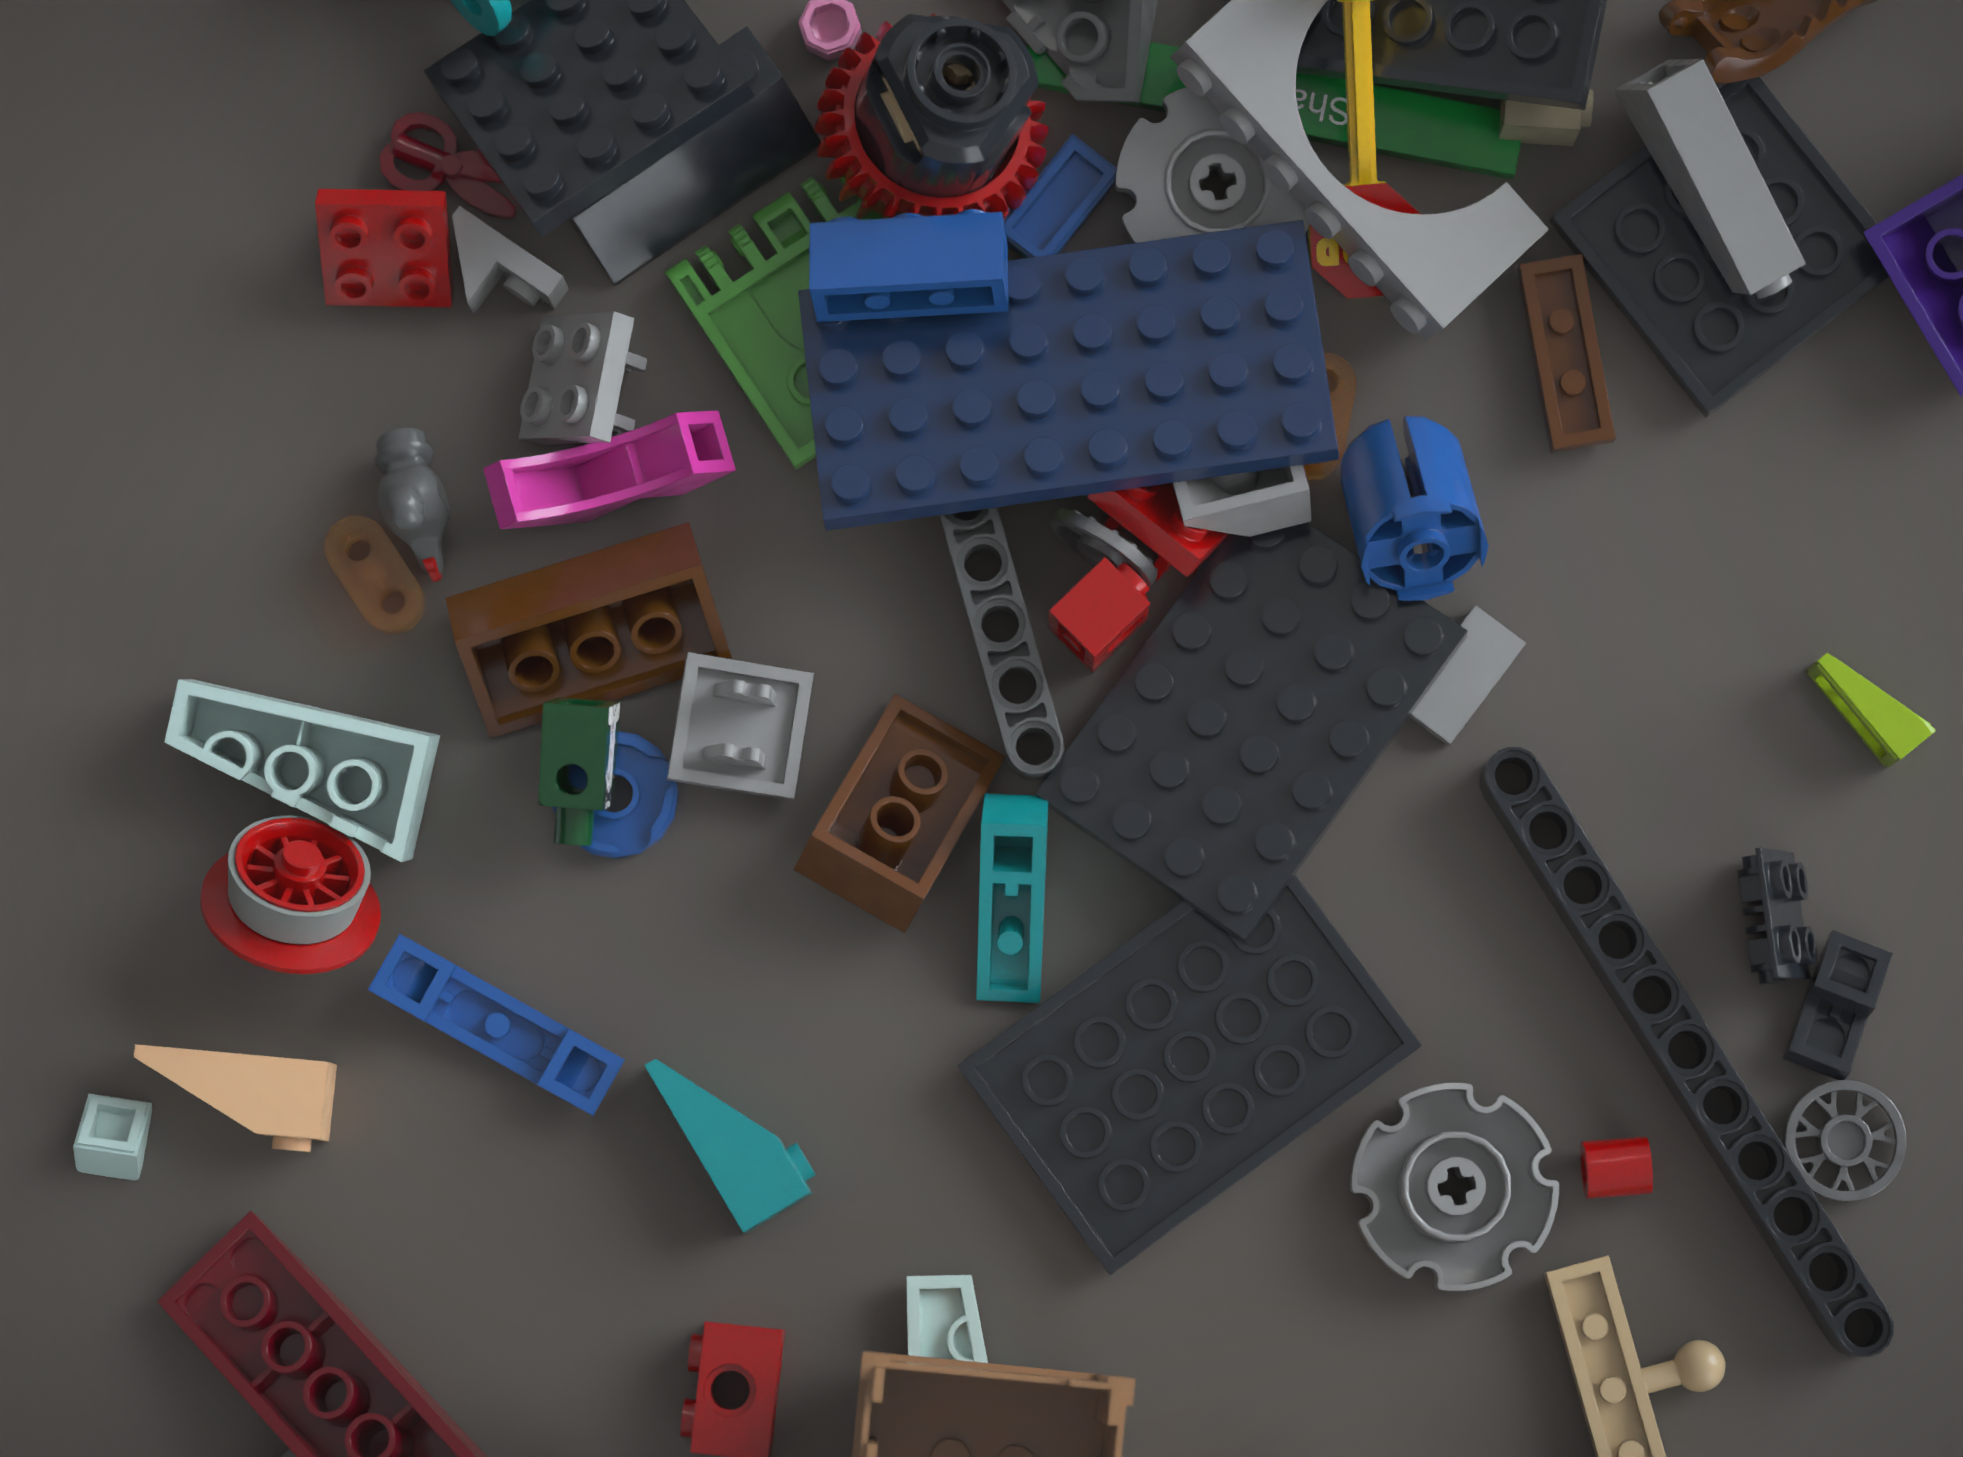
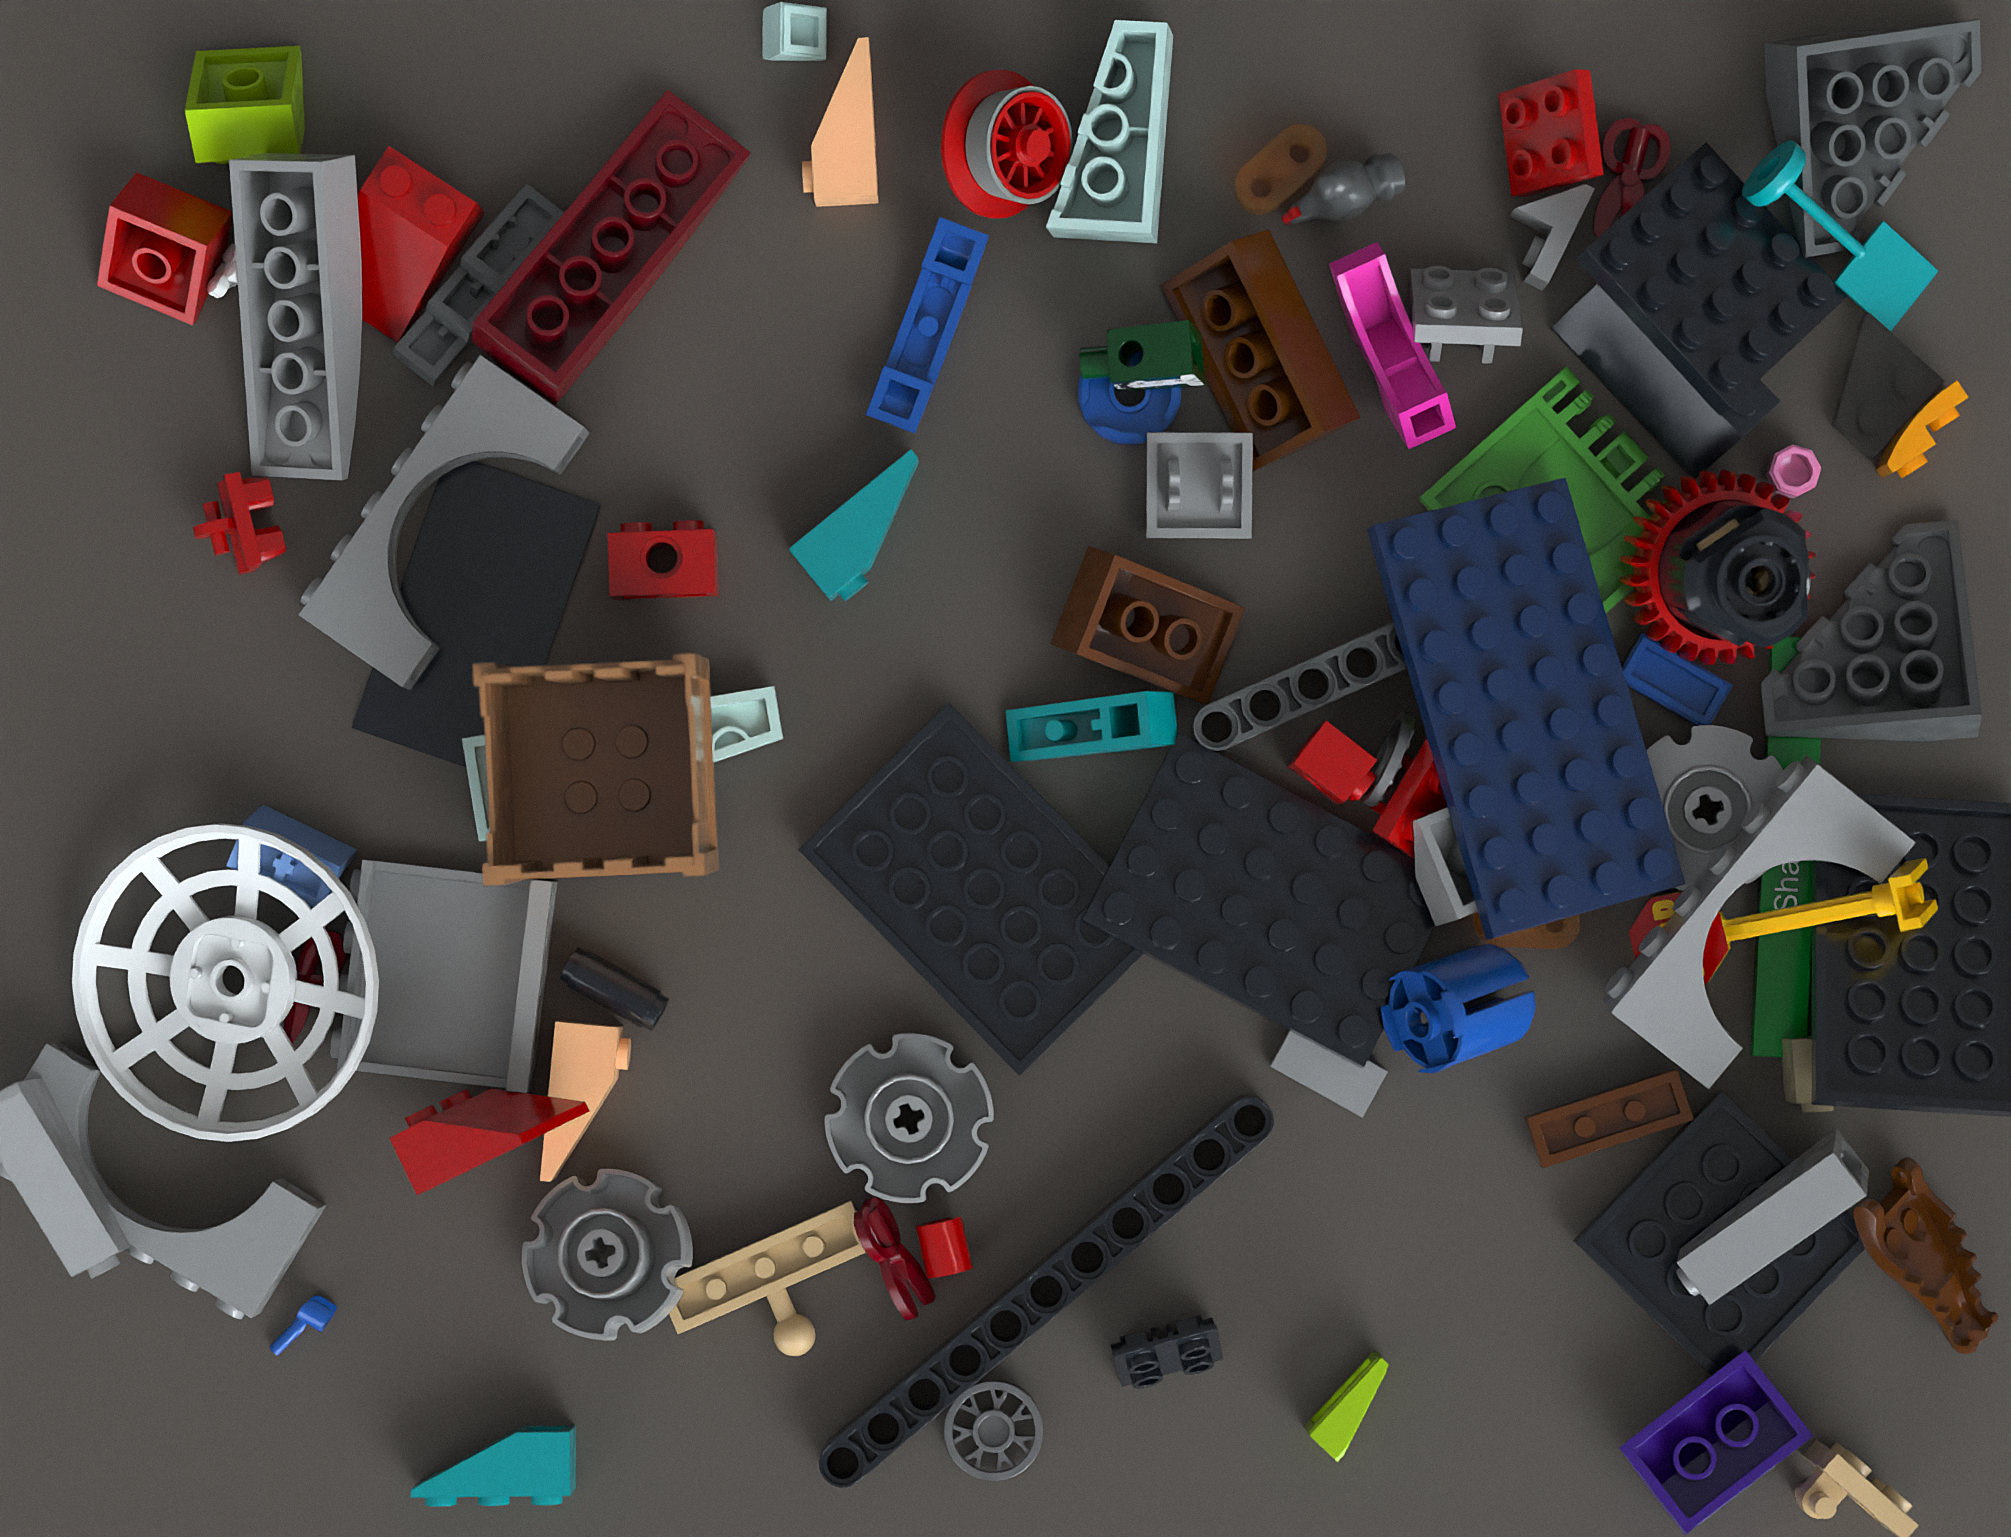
camera: 80 degrees right, 5 degrees up
blue brick [809,209,1009,322] -> none
black slope [1783,930,1893,1080] -> none
none -> dark red piece [854,1197,936,1321]

